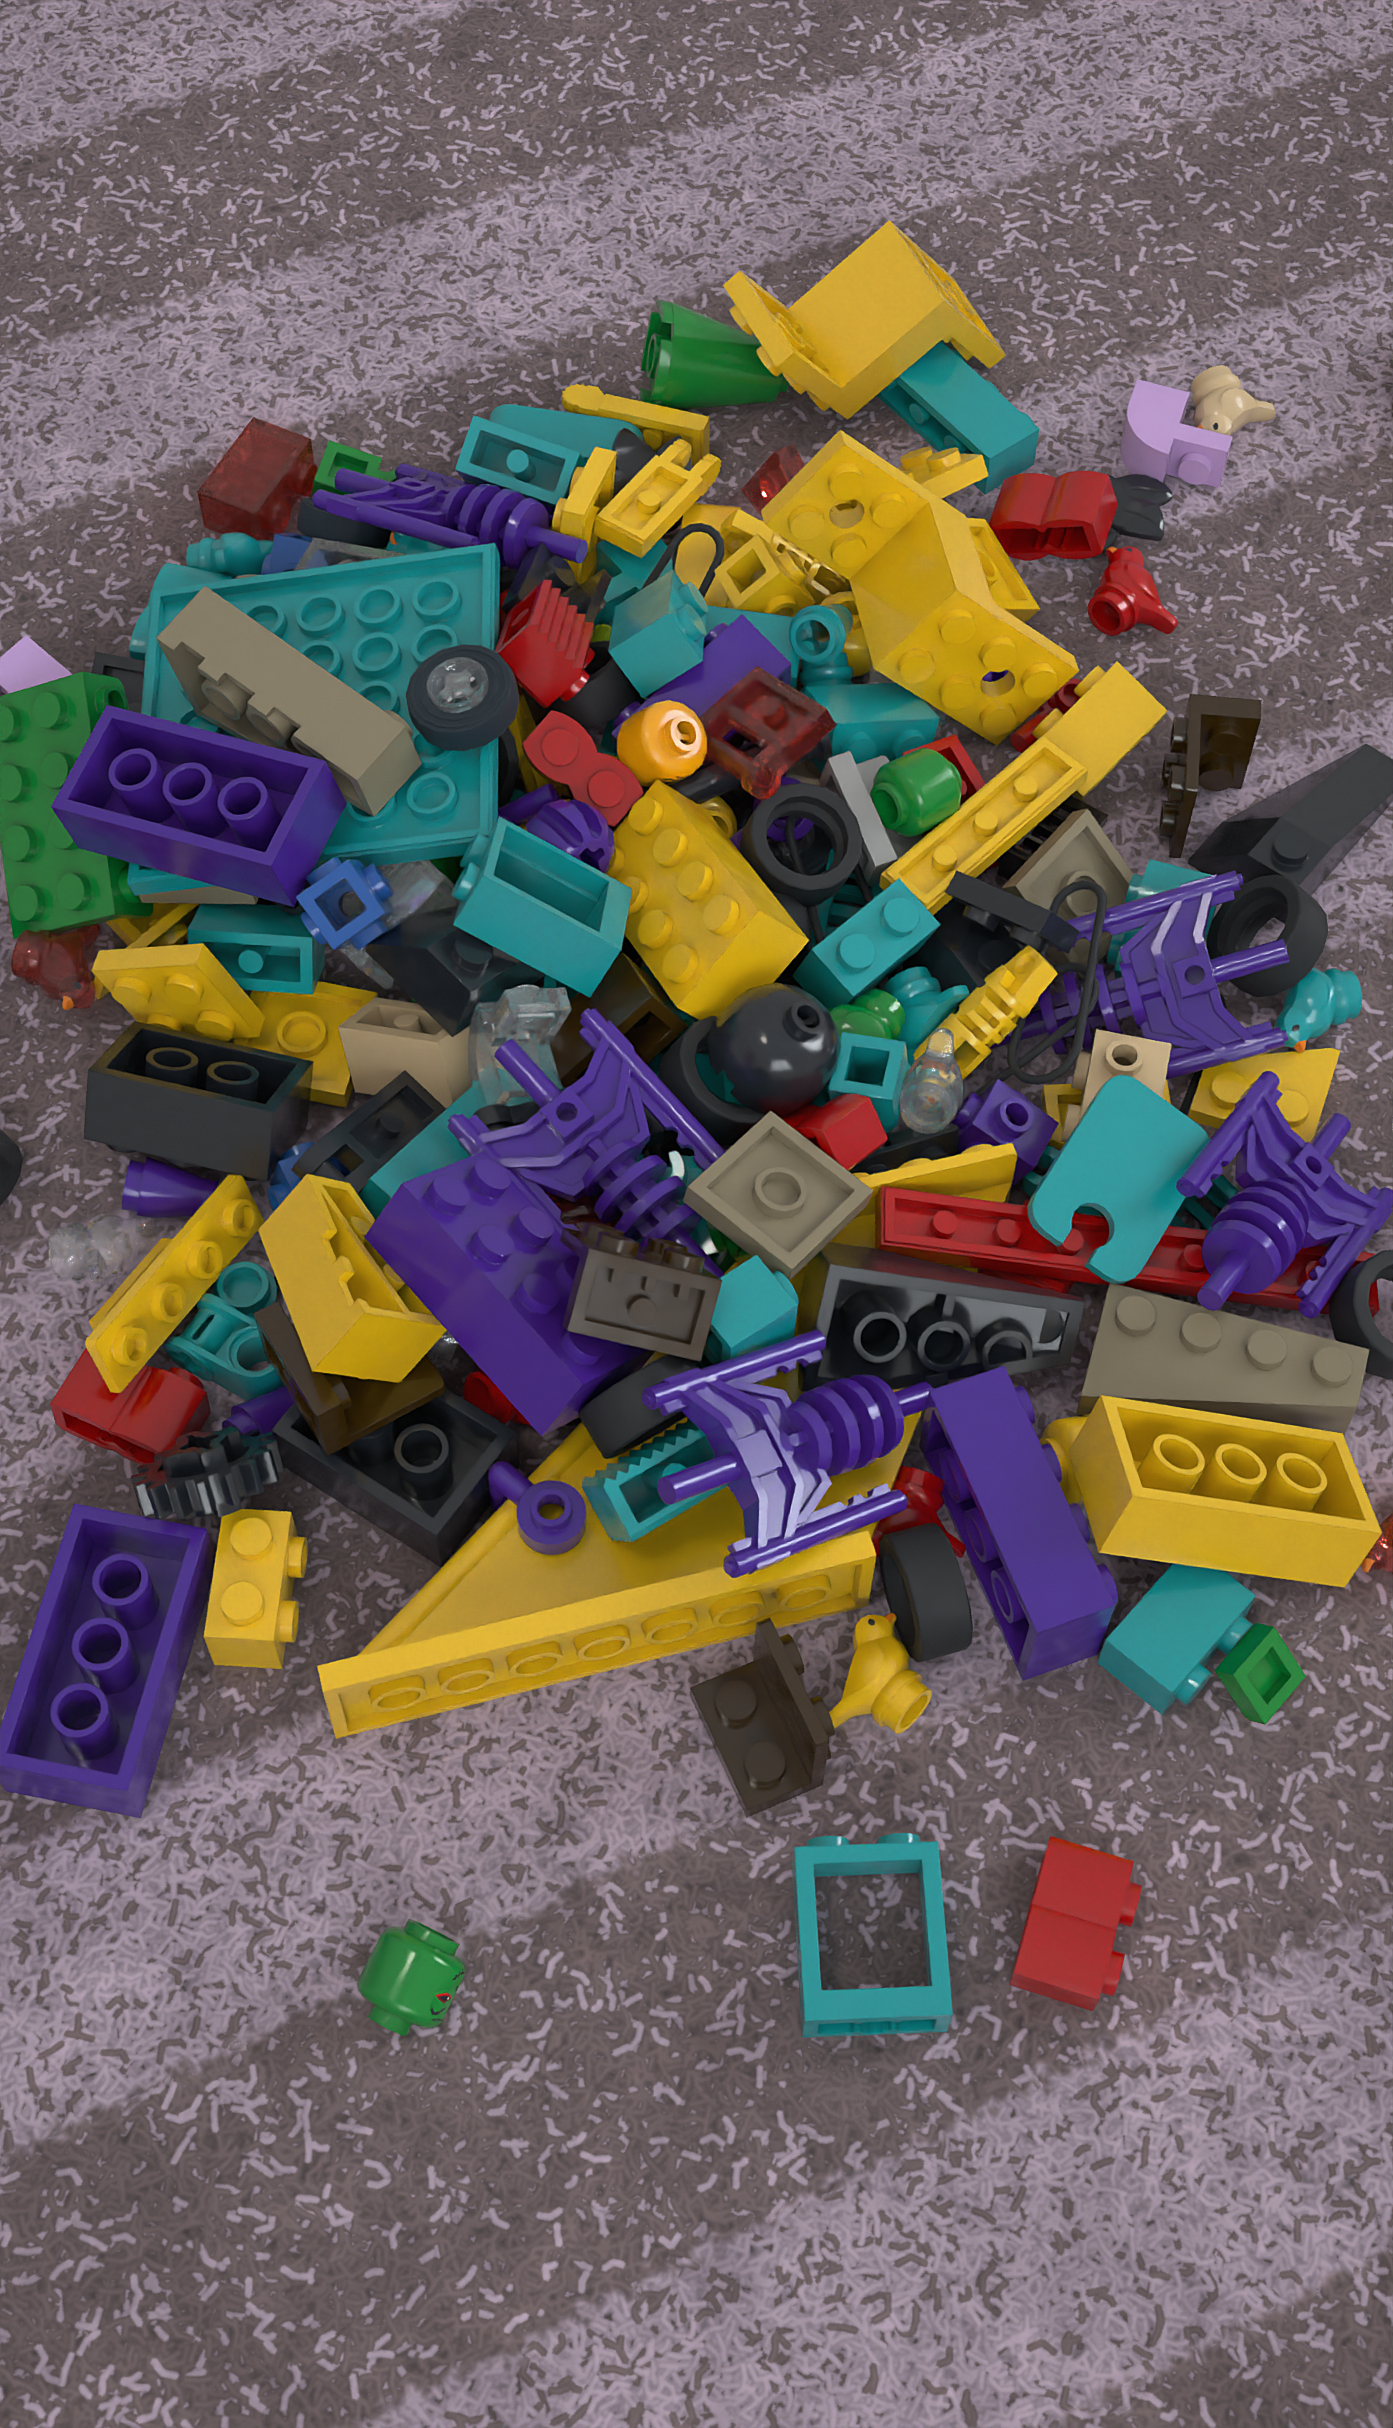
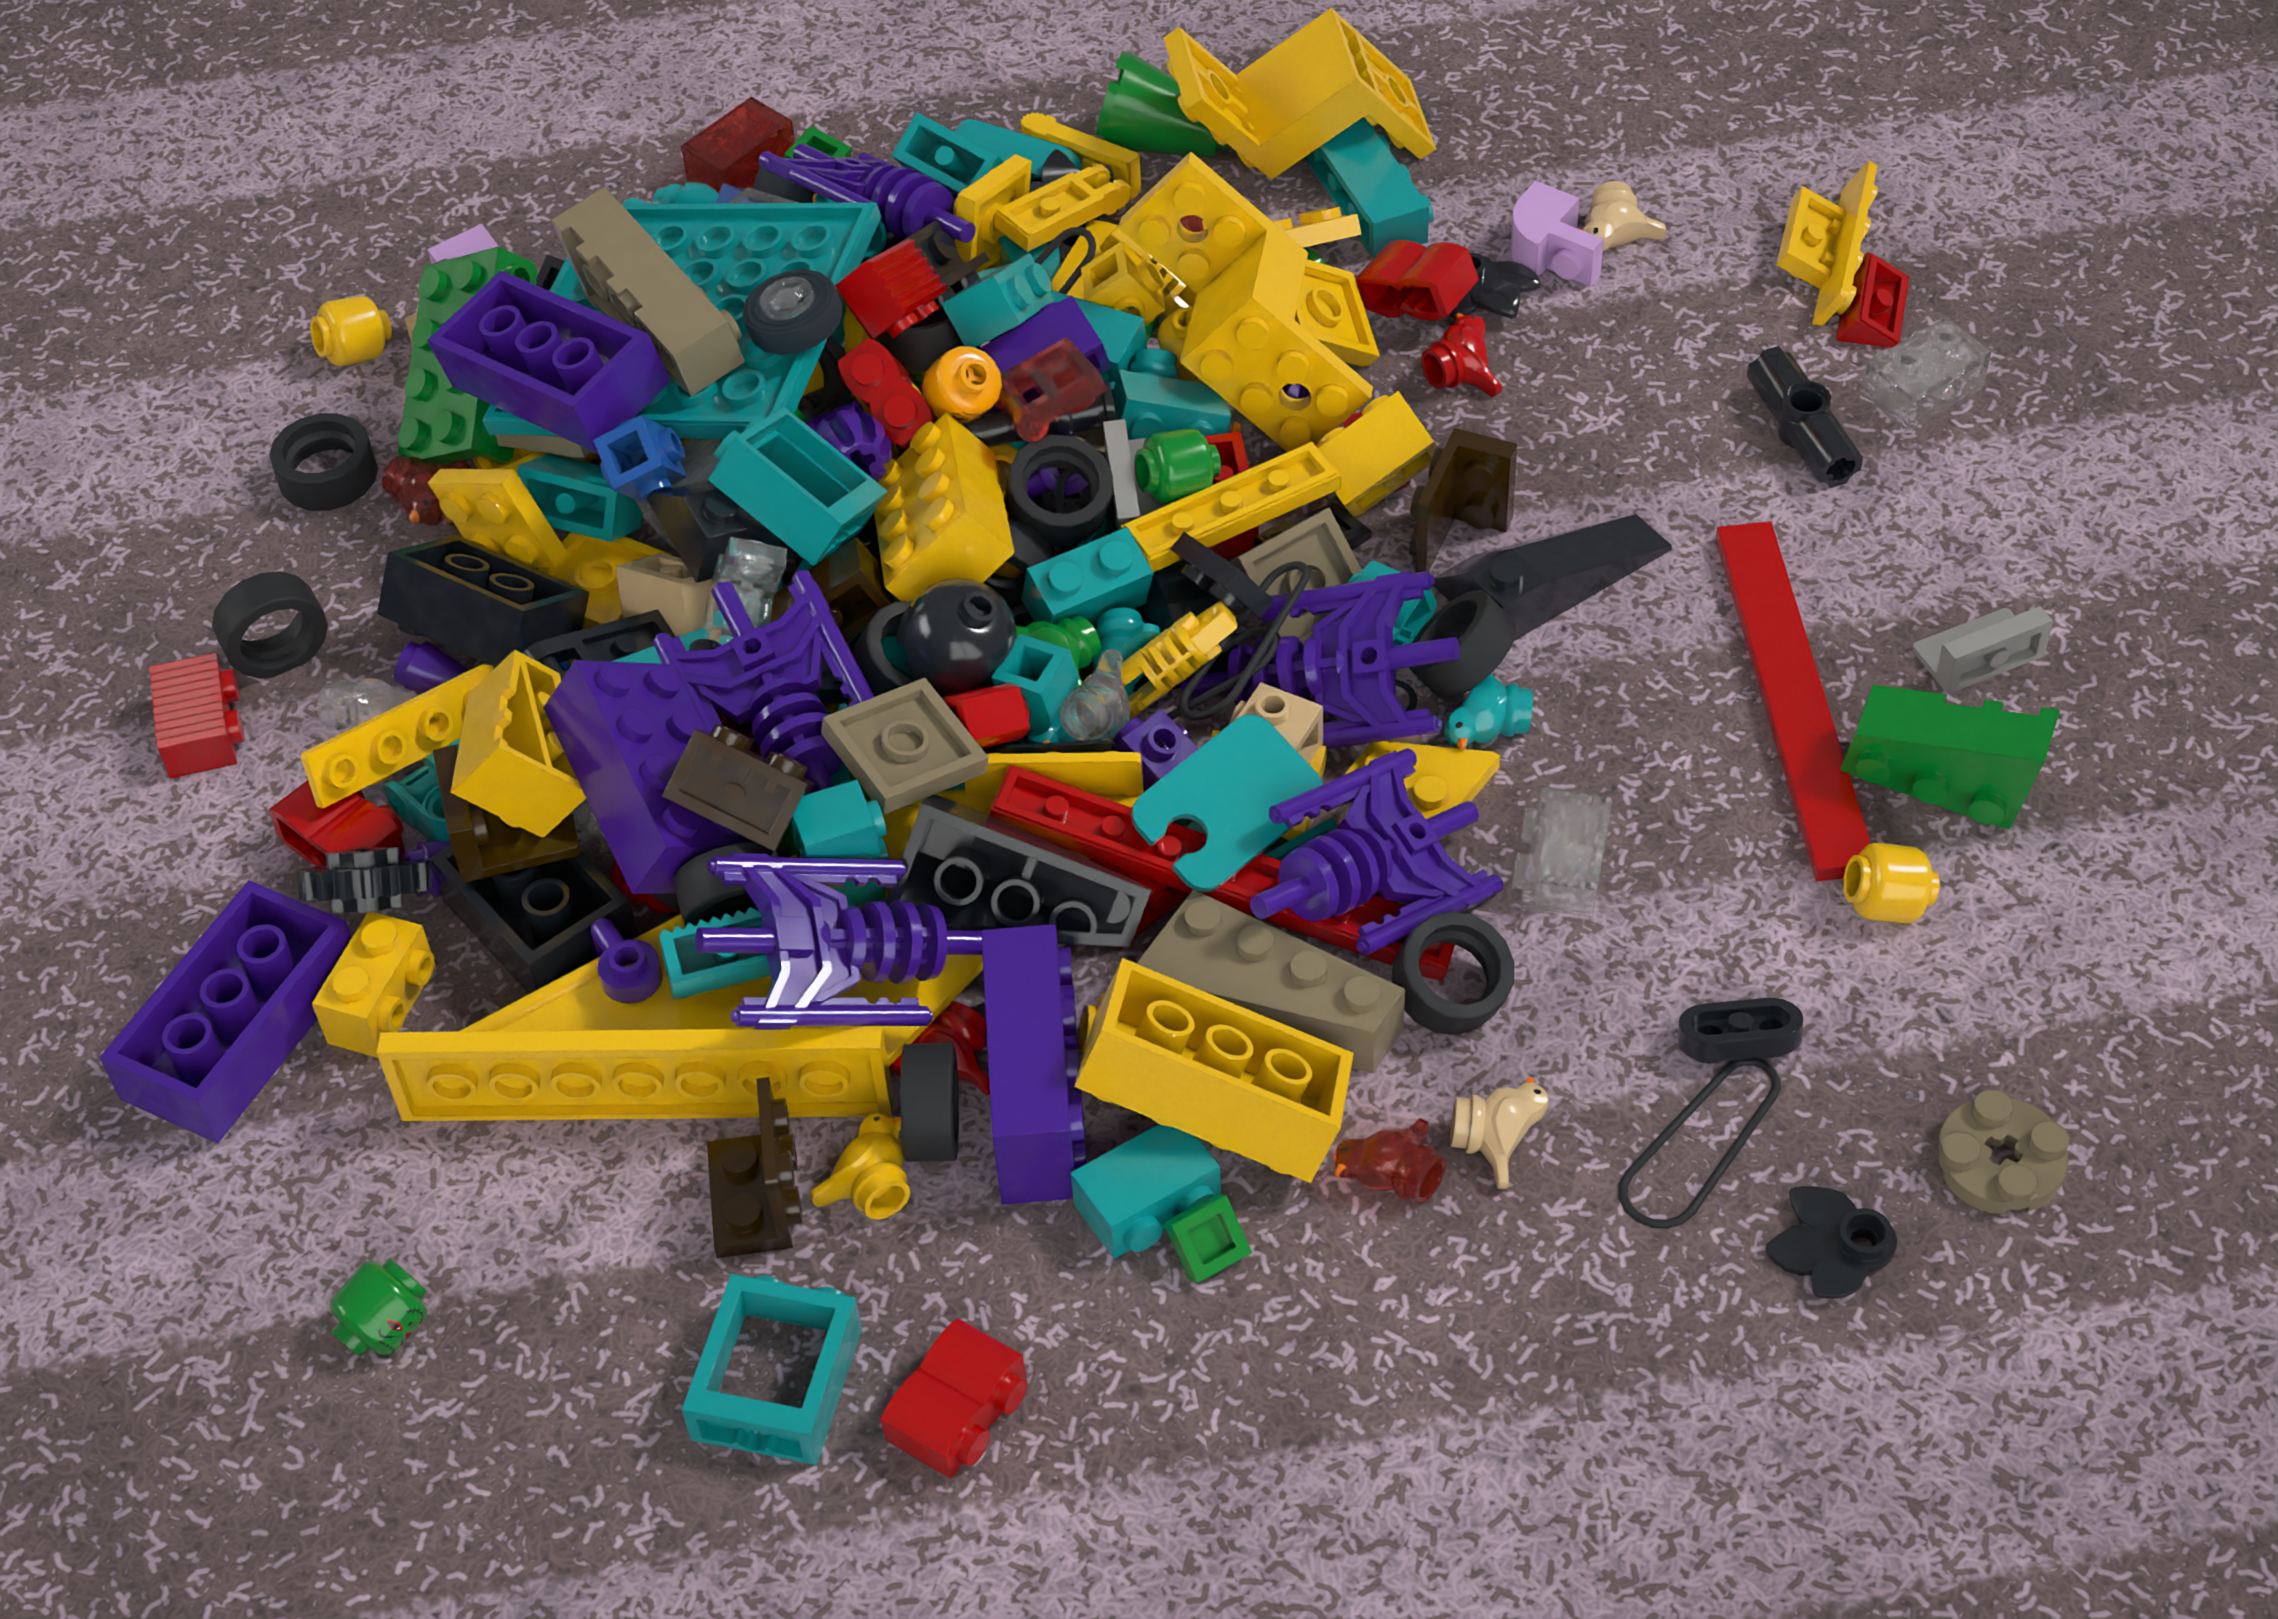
camera: 20 degrees right, 10 degrees down
teal cone [789,604,853,664] -> none

